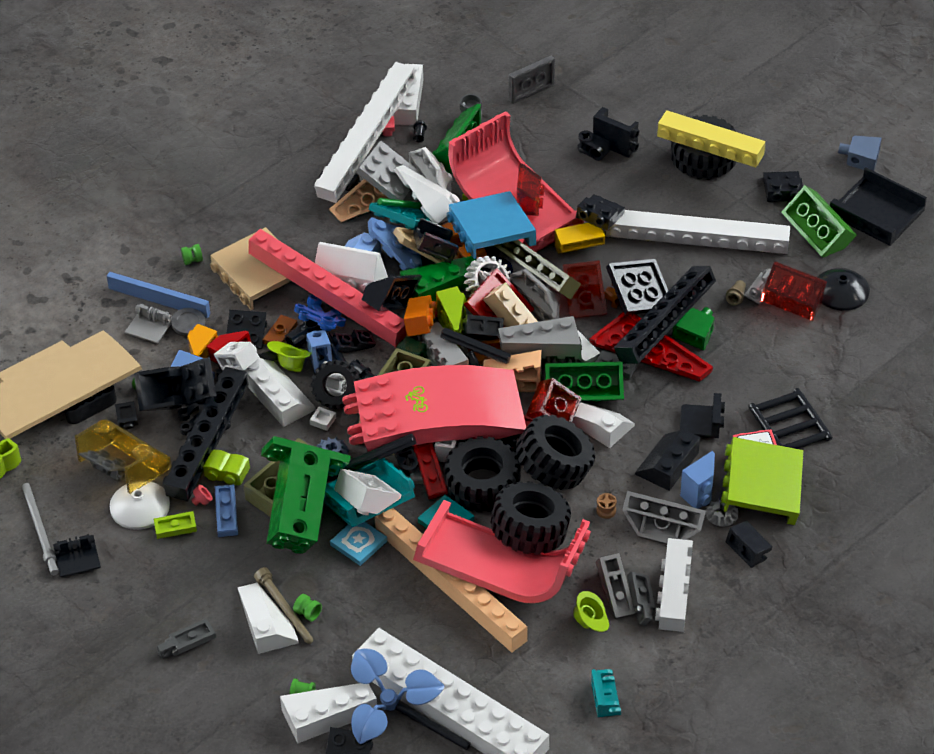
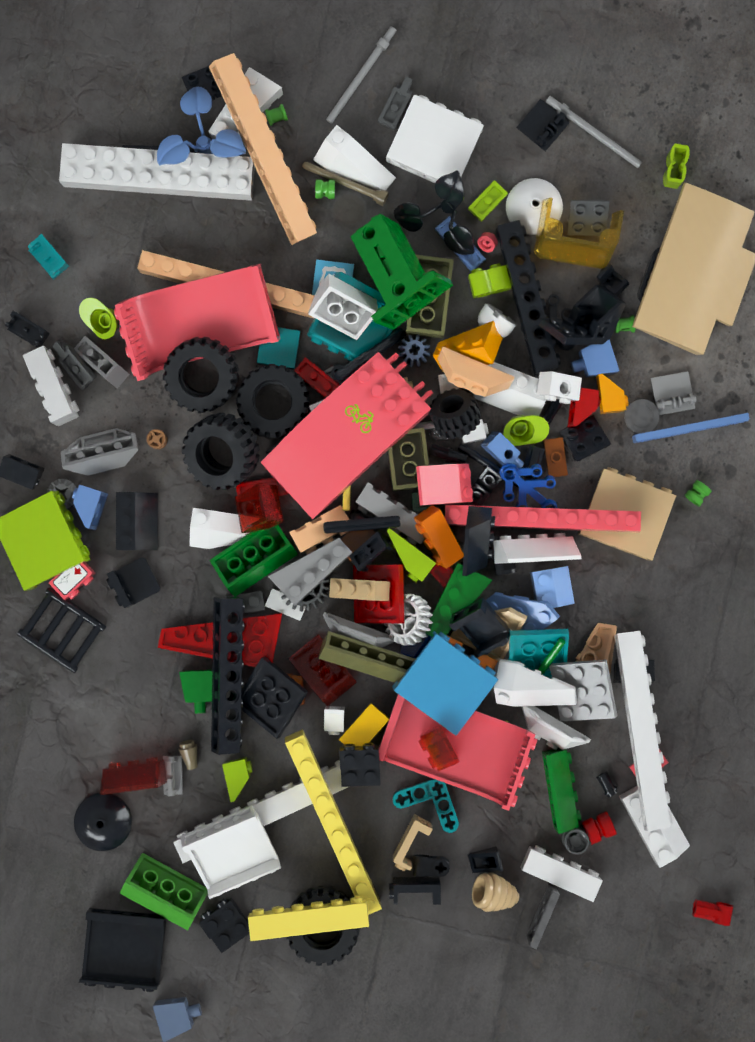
camera: 145 degrees right, 40 degrees up
none -> black hinge [5,311,50,348]
none -> white panel [180,805,281,899]
none -> light nougat brick [209,53,317,245]
none -> lime slope [222,757,253,802]
none -> light yellow brick [285,729,382,915]
none -> white slope [324,706,345,735]
none -> light grey bar [326,26,397,124]
none -> white panel [386,95,484,183]
none -> teal beam [392,779,459,833]
none -> tan panel [393,814,433,871]
none -> black plant [394,170,475,255]
none -> coral slope [416,464,473,506]
none -> light orange wedge [433,321,503,372]
none -> light nougat wedge [437,347,514,397]
none -> black slope [468,847,503,873]
none -> tan piece [472,872,519,912]
none -> white cylinder [478,303,517,338]
none -> white brick [520,845,603,902]
none -> red wheel [581,811,617,845]
none -> red piece [692,899,734,926]

